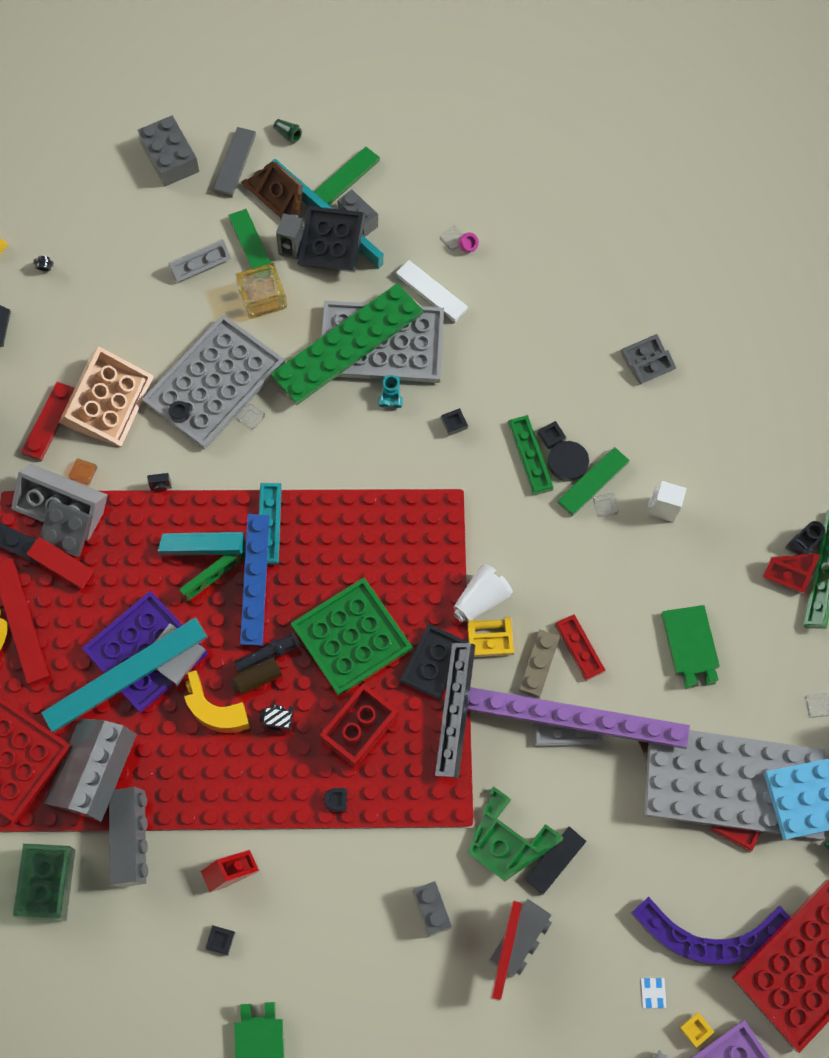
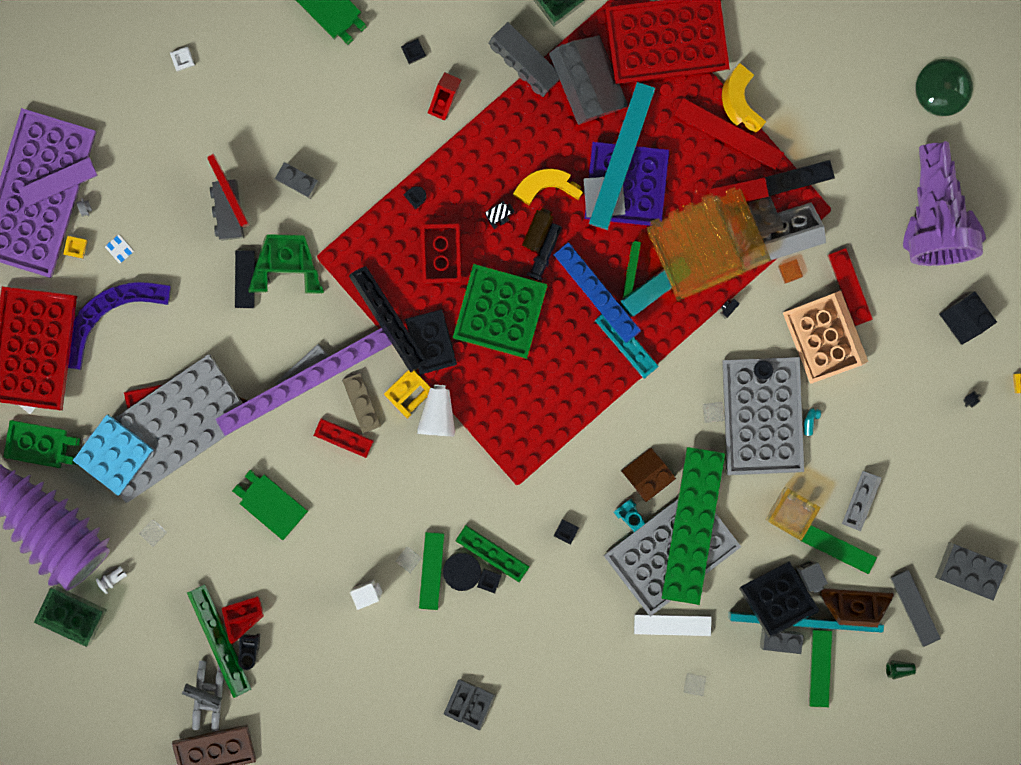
camera: 145 degrees right, 20 degrees up
dark pink tile [458,232,479,253] -> none
none -> reddish brown slope [621,448,676,502]
none -> clear yellow container [647,187,771,300]
none -> teal arm [804,408,821,436]

